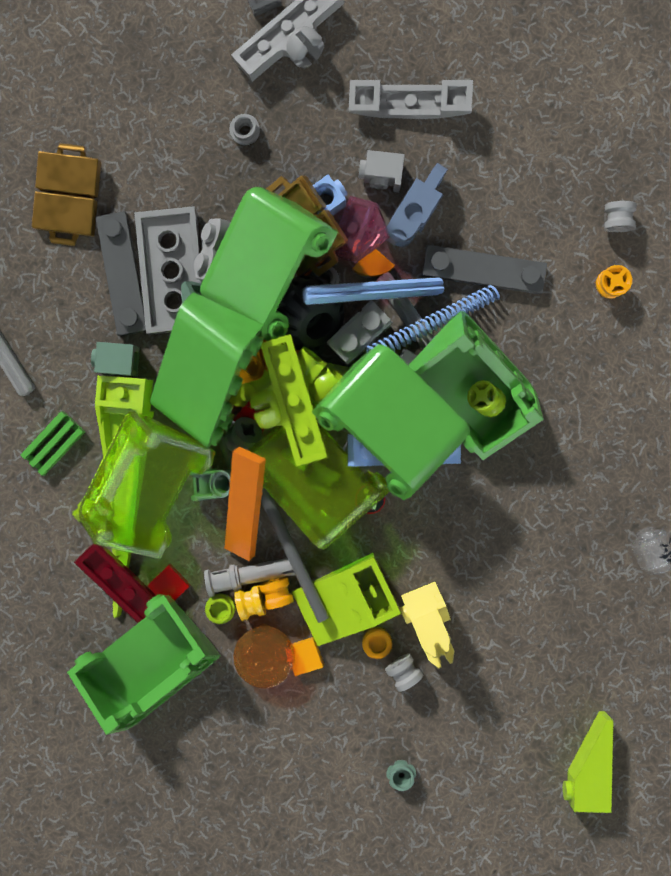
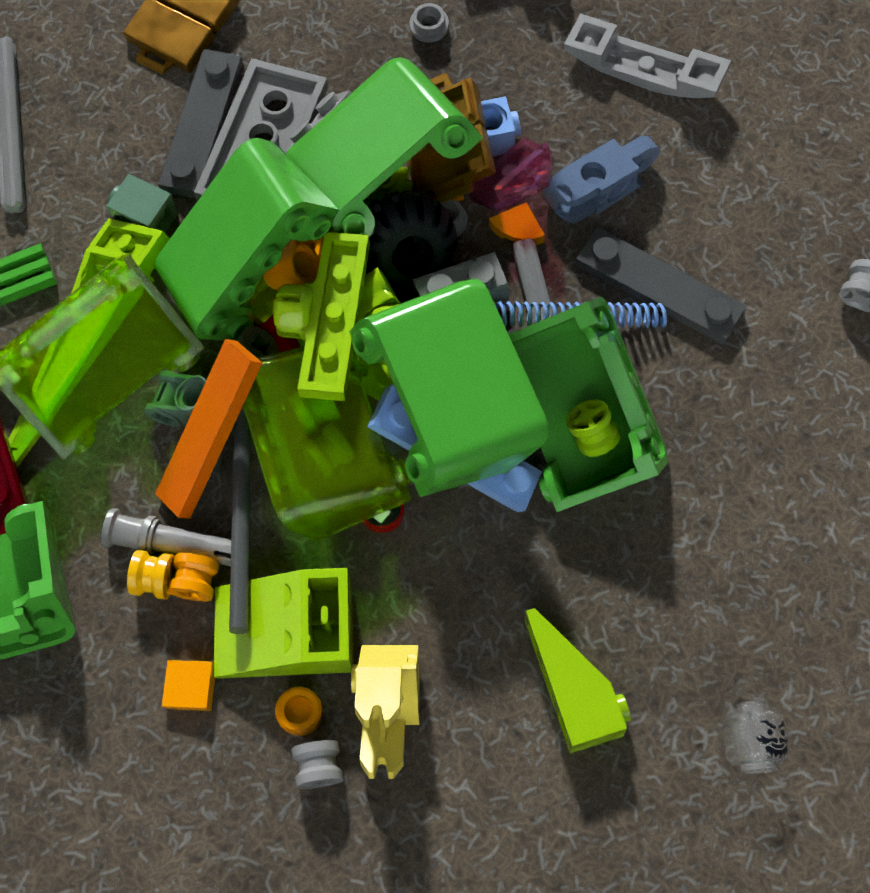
camera: 25 degrees right, 20 degrees down
red tile [147,563,191,601] -> none
lime plate [205,593,236,624] -> none
clear orange tile [233,624,295,688] -> none
light blue axle [302,277,445,305] -> none
light grey brick [358,150,404,193] -> none
light orange wheel [596,265,632,299] -> none
none -> lime slope [525,608,631,754]

